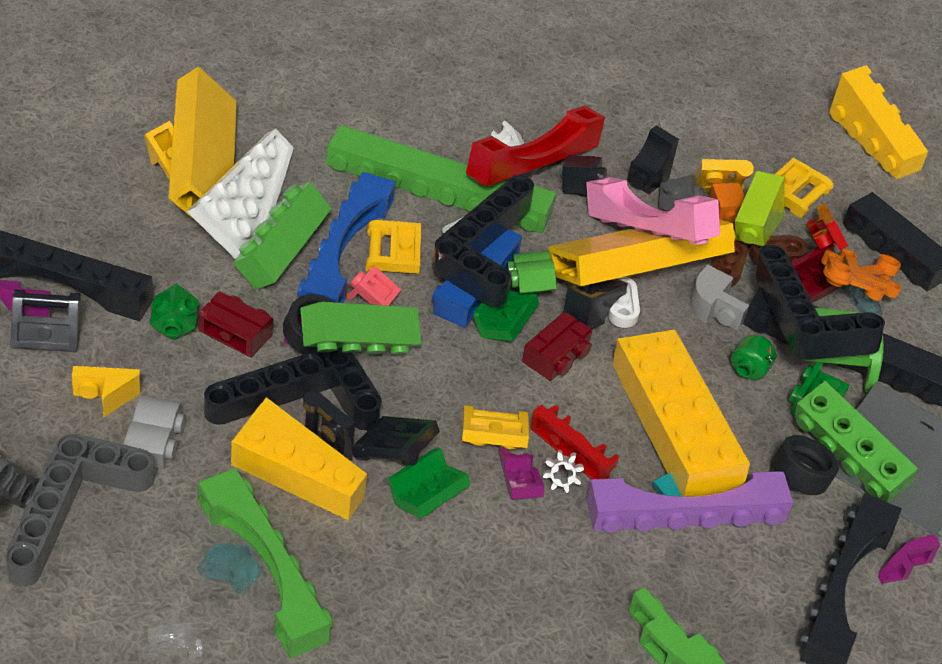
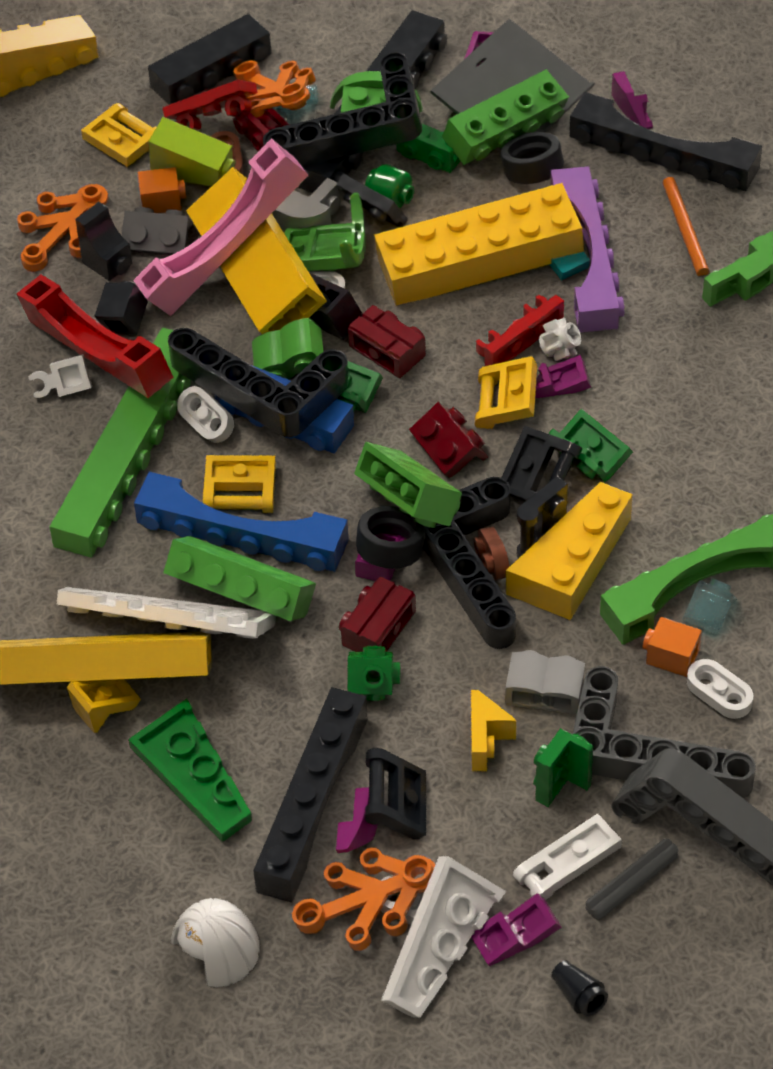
camera: 80 degrees left, 5 degrees up
coral bracket [346,266,401,306] -> none
yellow plate [694,159,754,193] -> none
none -> orange plant [17,184,108,272]
none -> green wing [128,698,252,842]
none -> bright green piece [284,192,366,271]
none -> black plate [336,174,408,228]
none -> dark red bracket [409,401,489,478]
none -> copper plate [473,526,510,580]
none -> green bracket [533,728,593,807]
none -> orange brick [642,617,702,677]
none -> orange bar [663,177,709,276]
none -> white plate [687,659,753,719]

